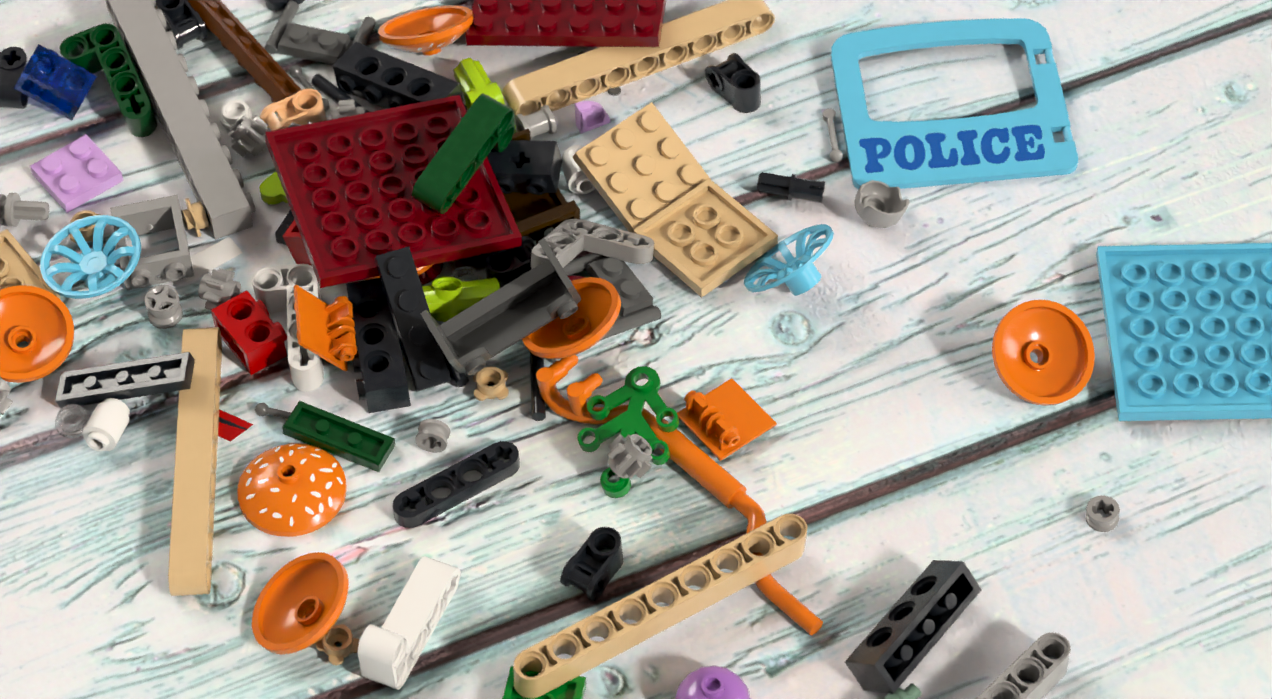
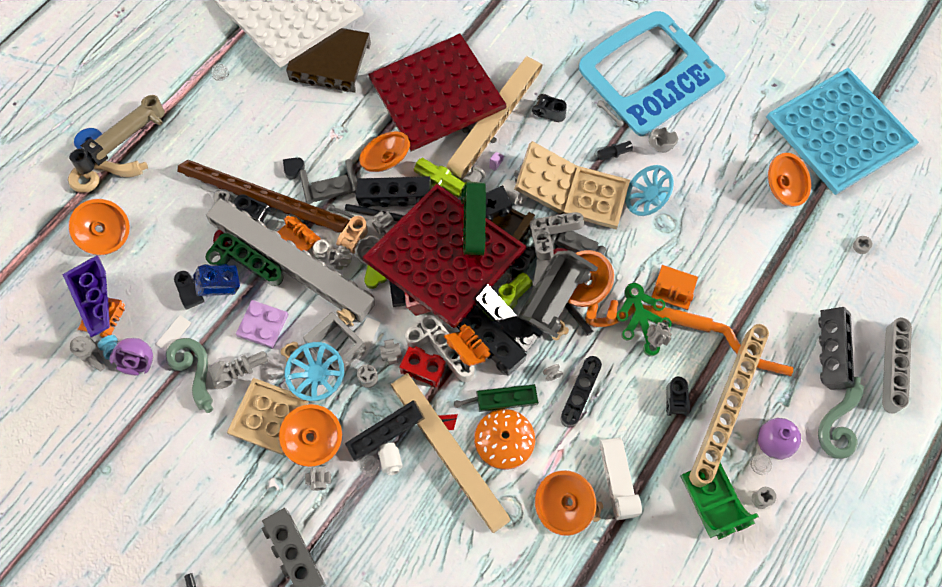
camera: 35 degrees left, 15 degrees up
none -> orange hinge [278,216,321,251]

